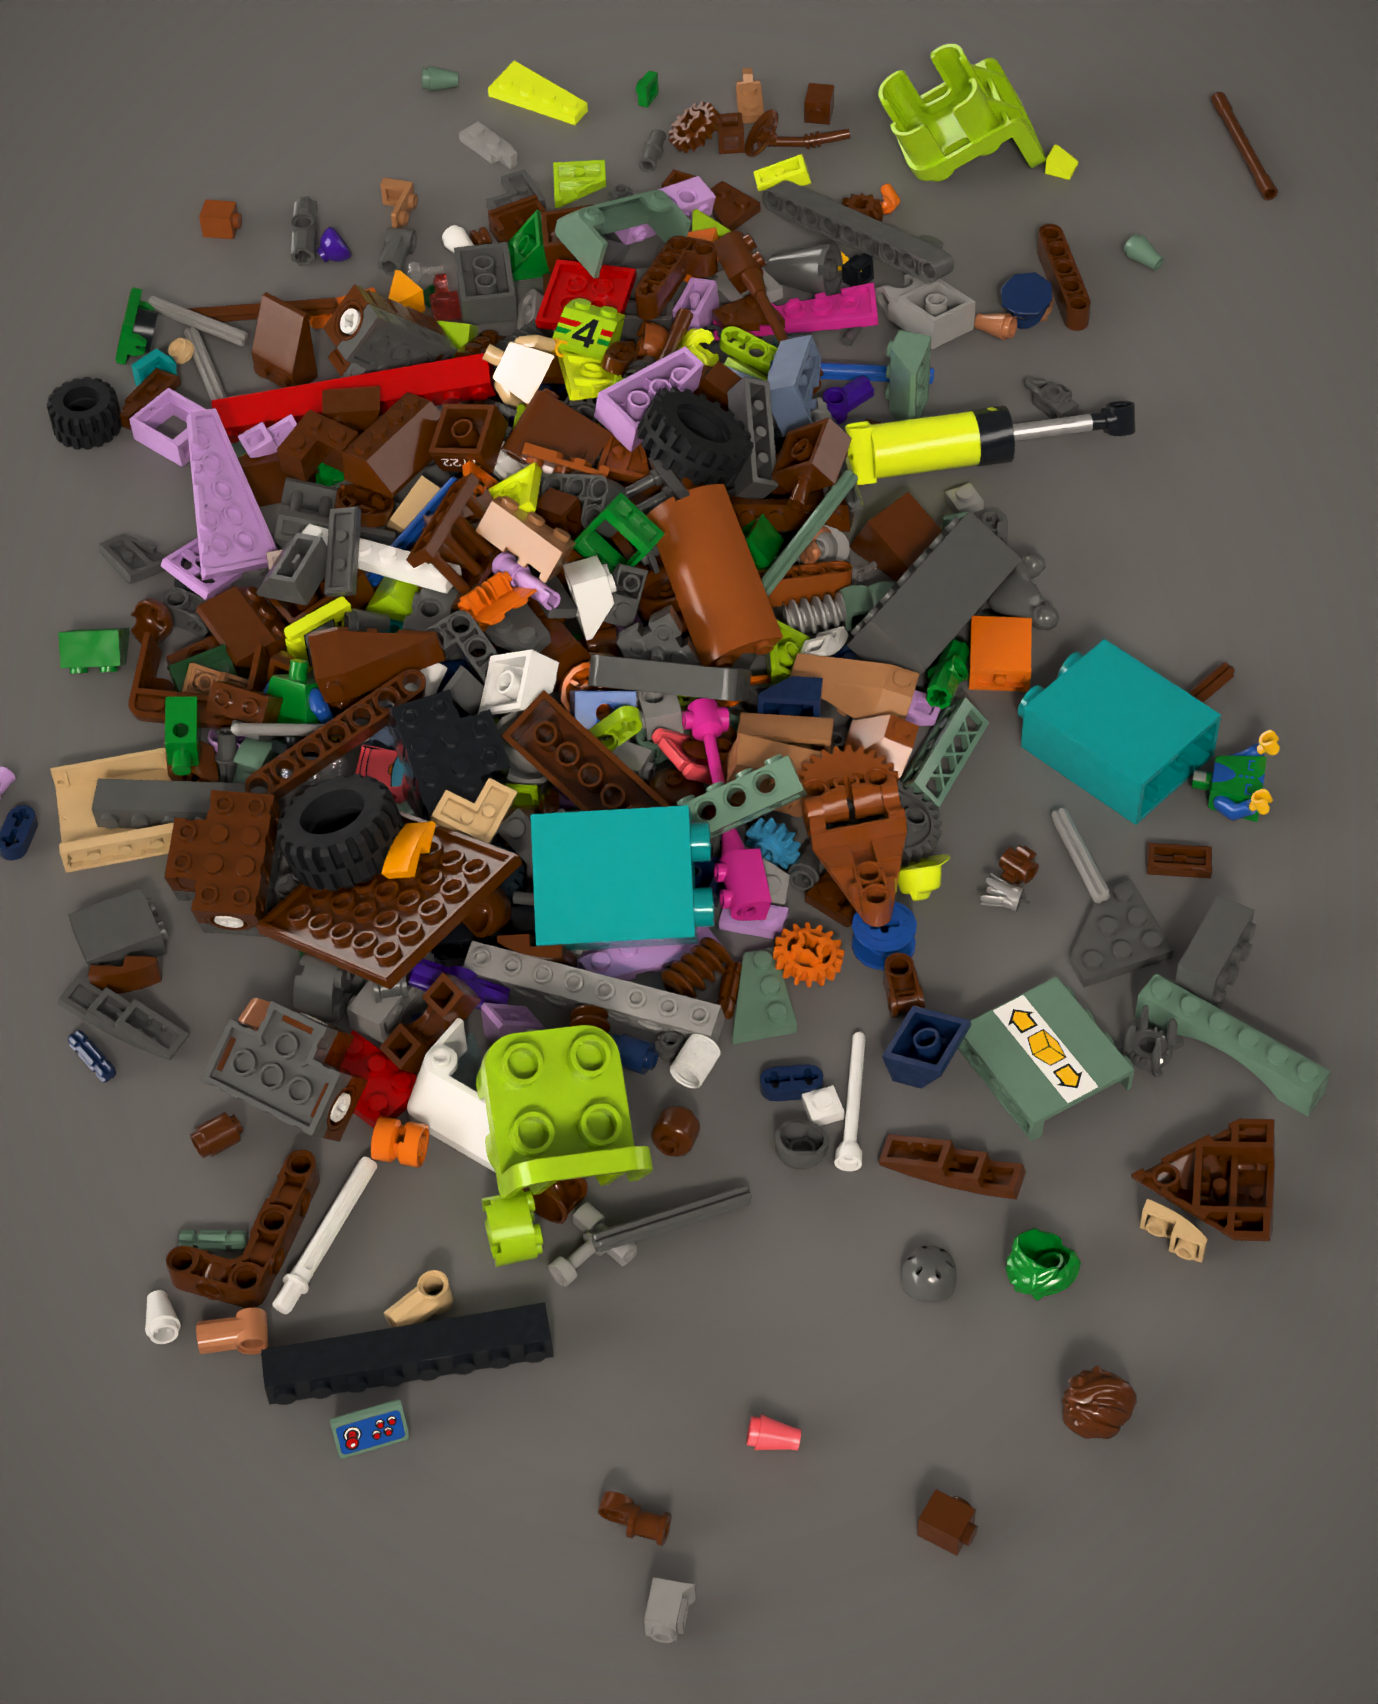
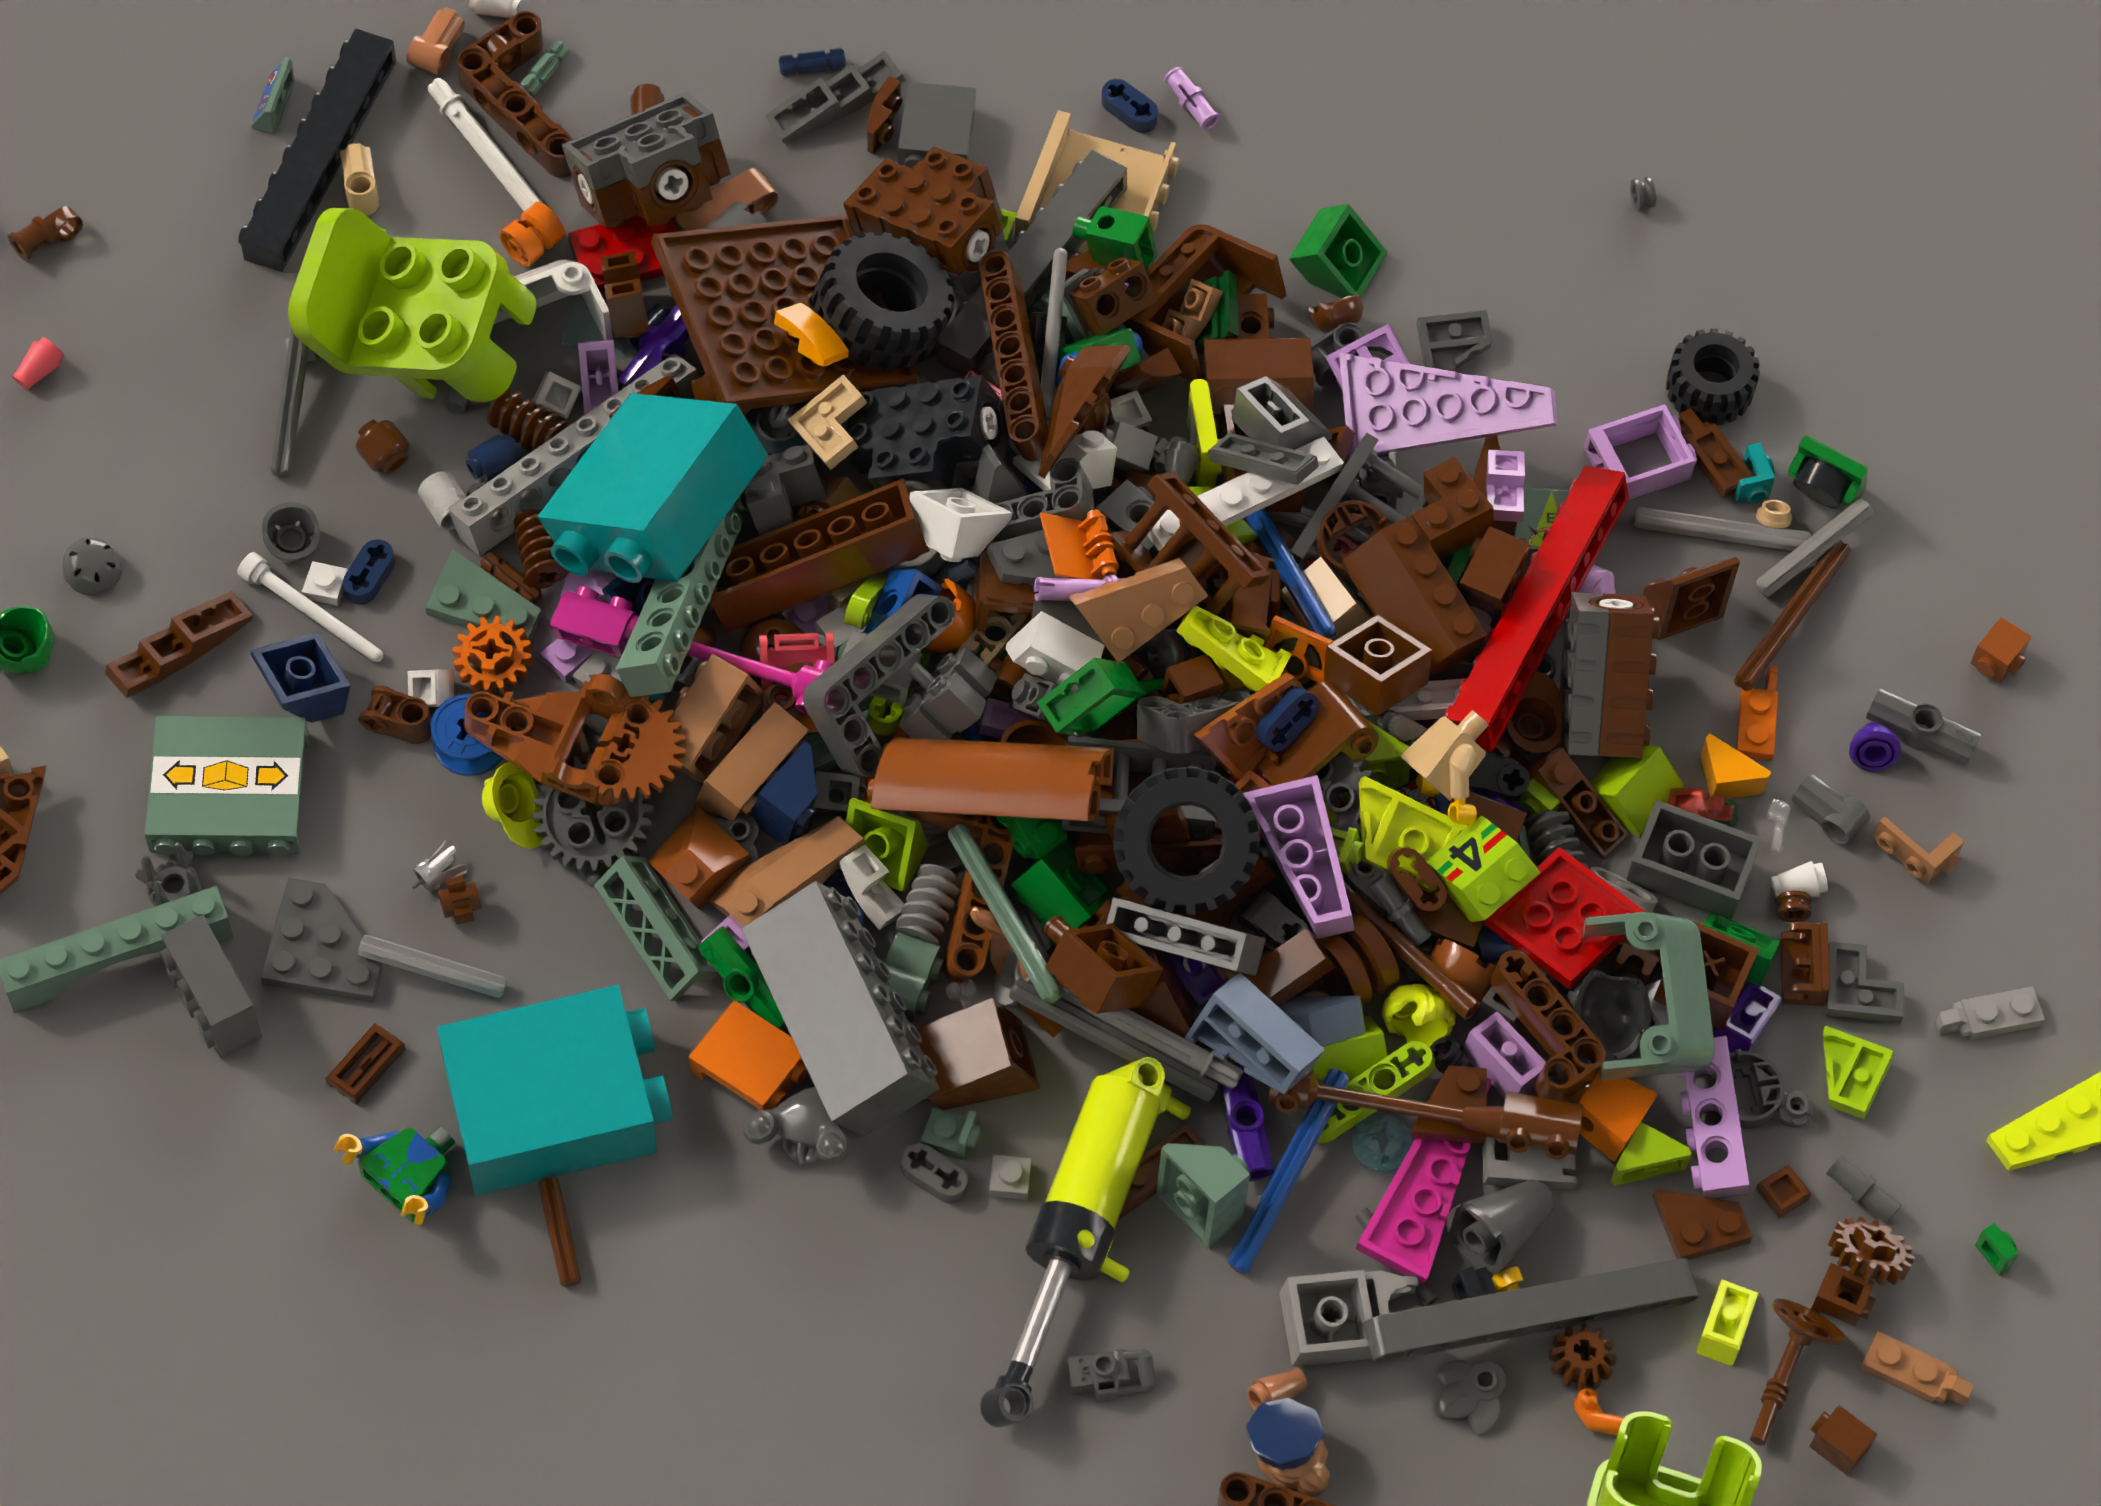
camera: 115 degrees right, 10 degrees up
none -> white slope [408,669,454,707]
none -> dark blue beam [1256,687,1319,752]

